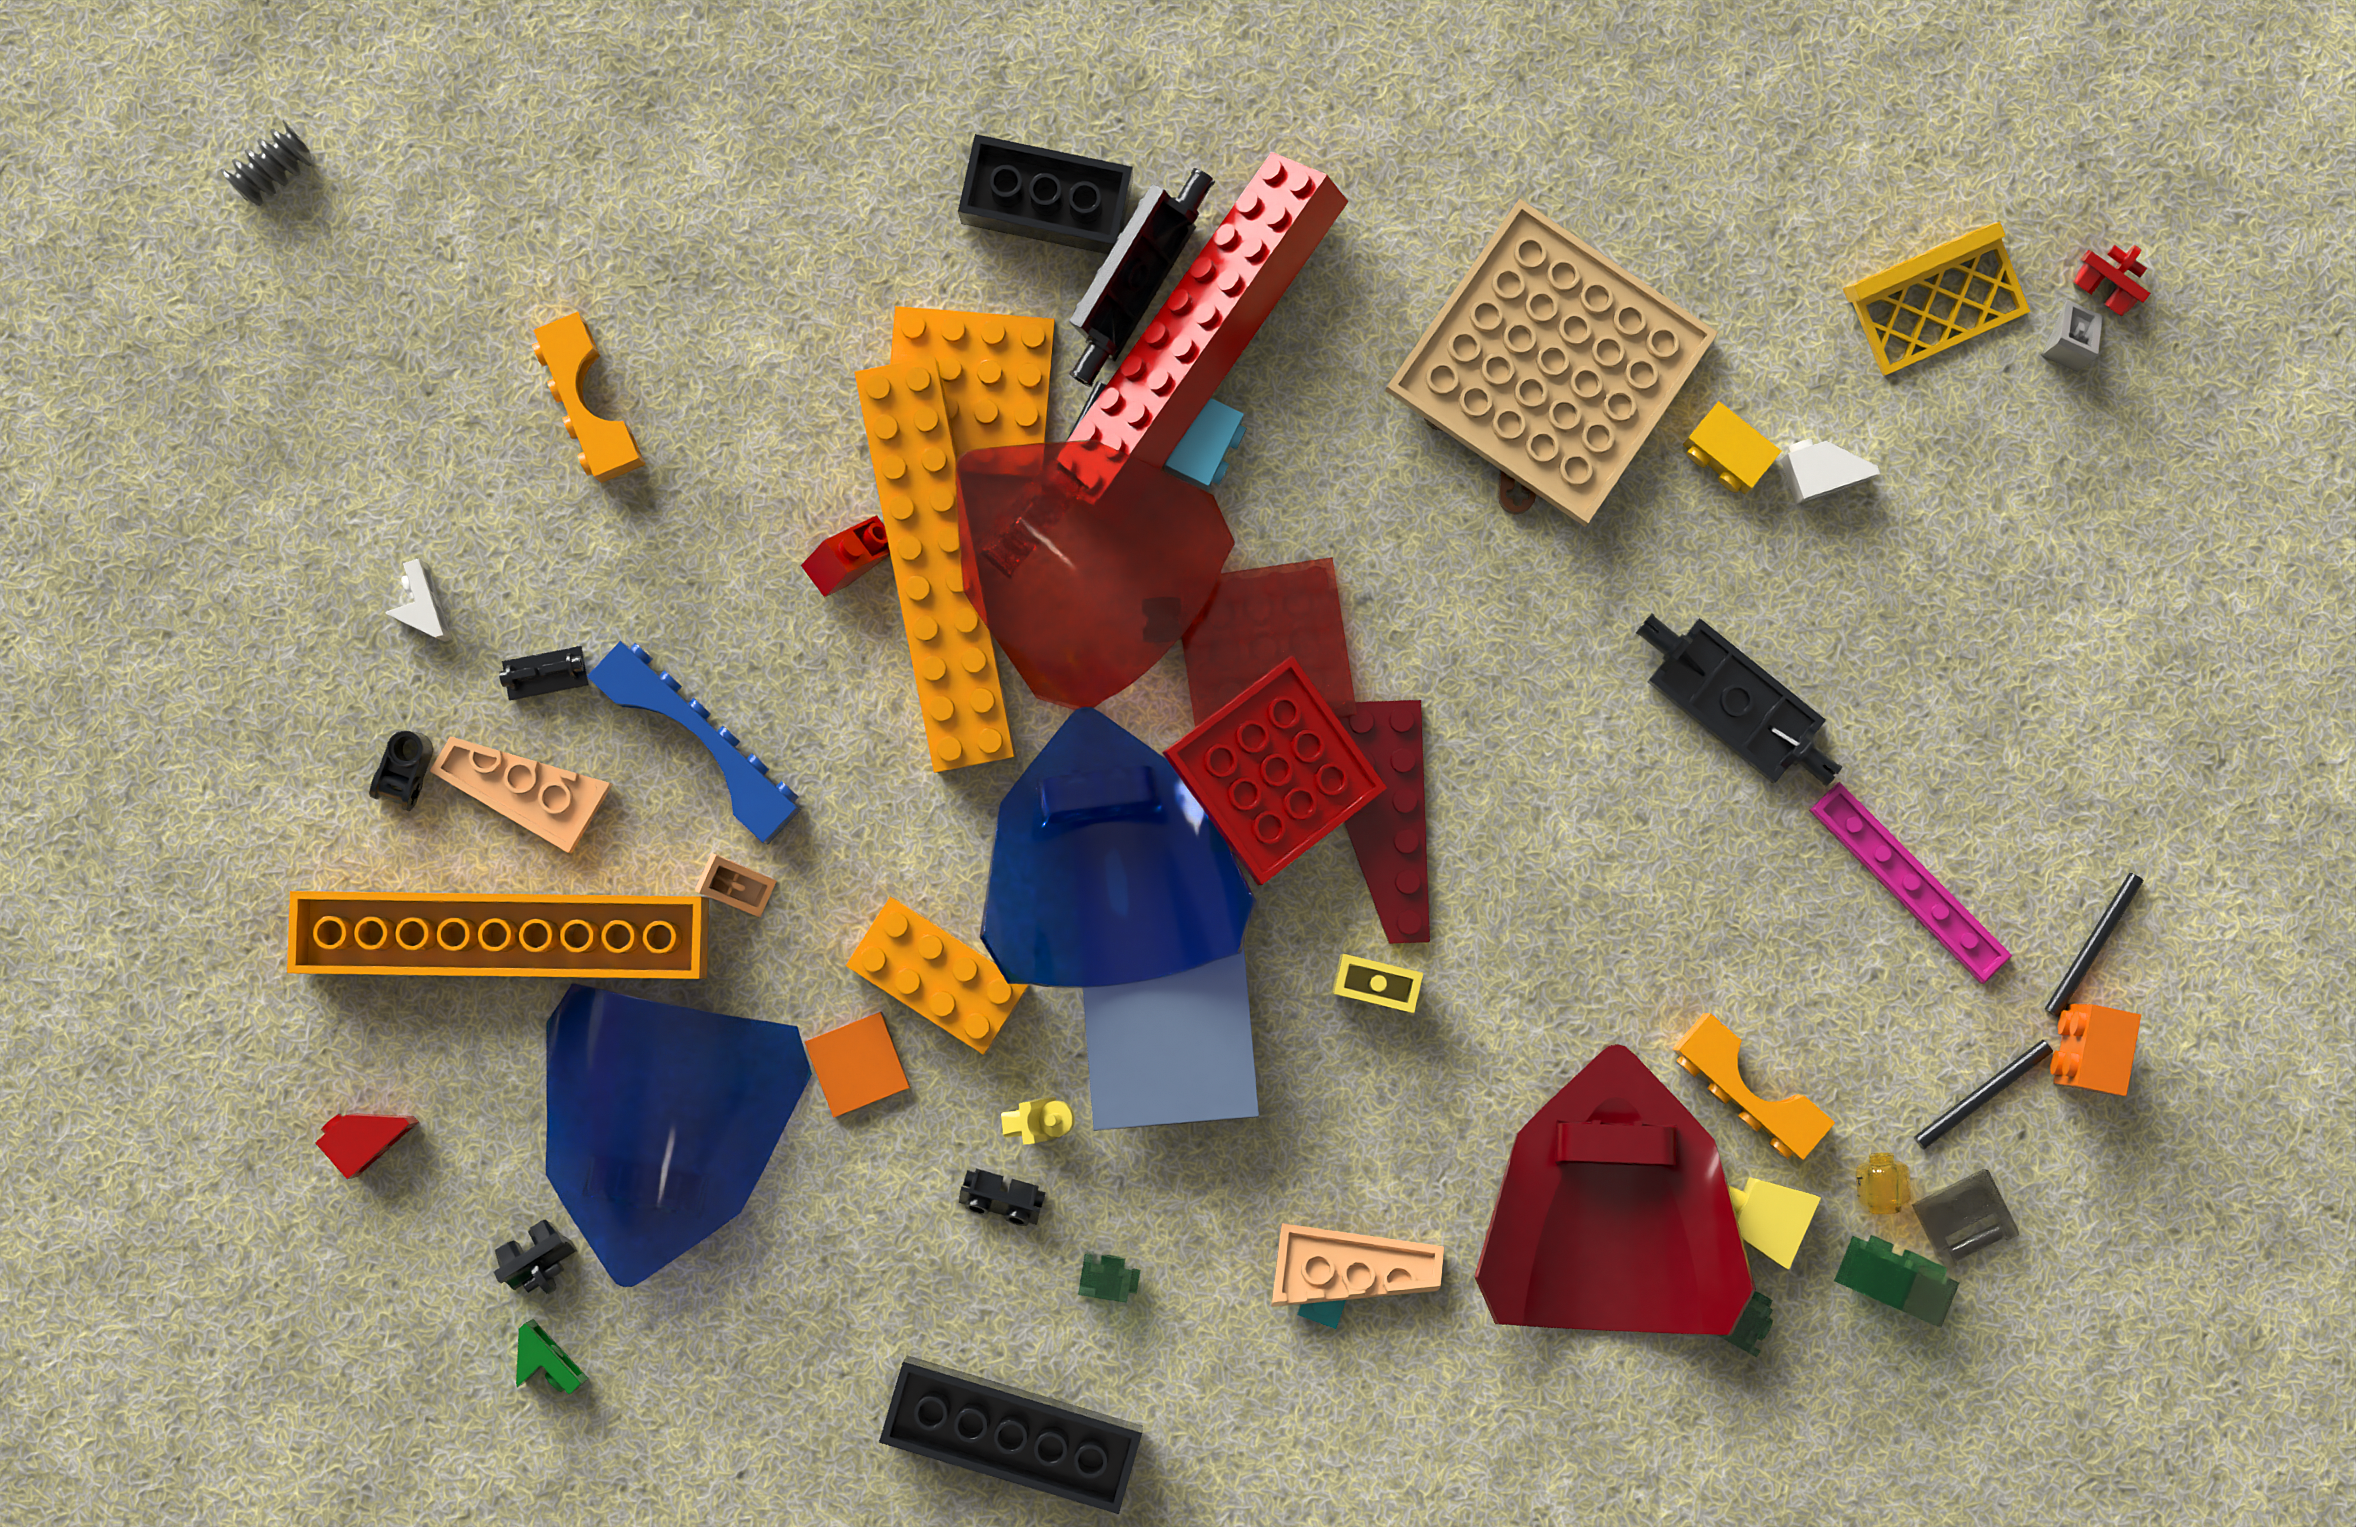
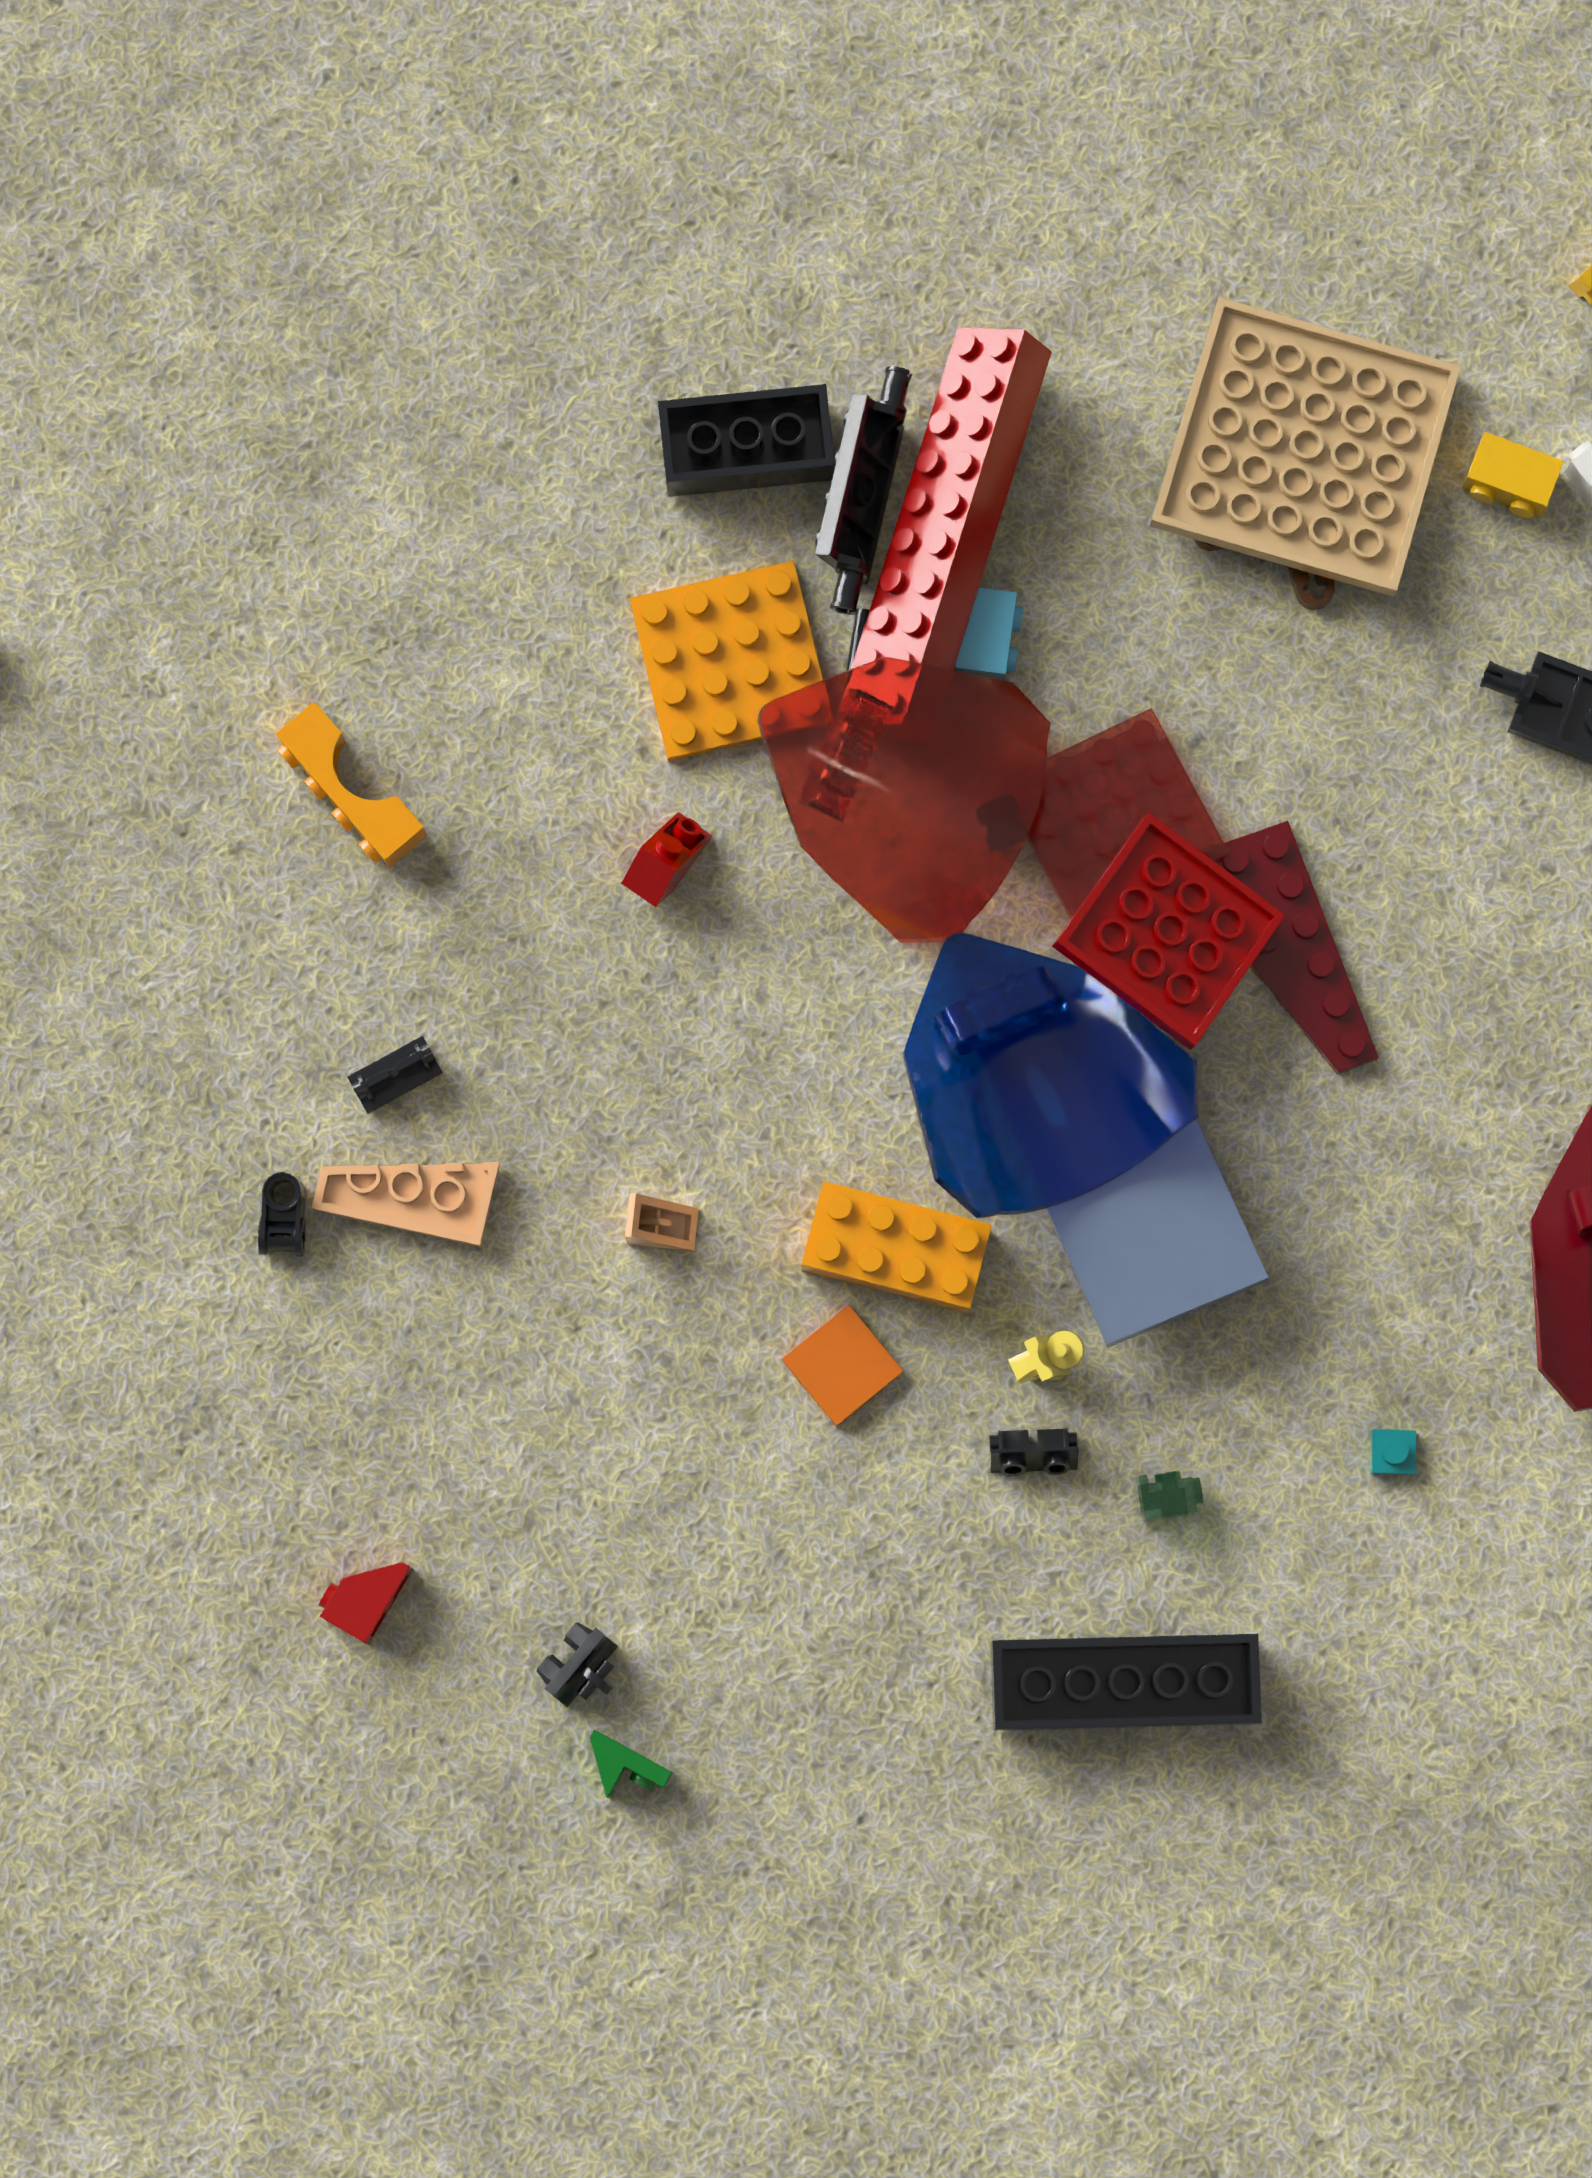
camera: 15 degrees left, 5 degrees down
light orange brick [287,891,709,979] -> none
white slope [385,559,452,642] -> none
clear blue windscreen [546,983,812,1287] -> none
blue arch [587,641,801,845] -> none
light orange brick [854,356,1017,773] -> none
light nougat wing [1271,1223,1444,1307] -> none
light yellow brick [1331,954,1424,1013] -> none

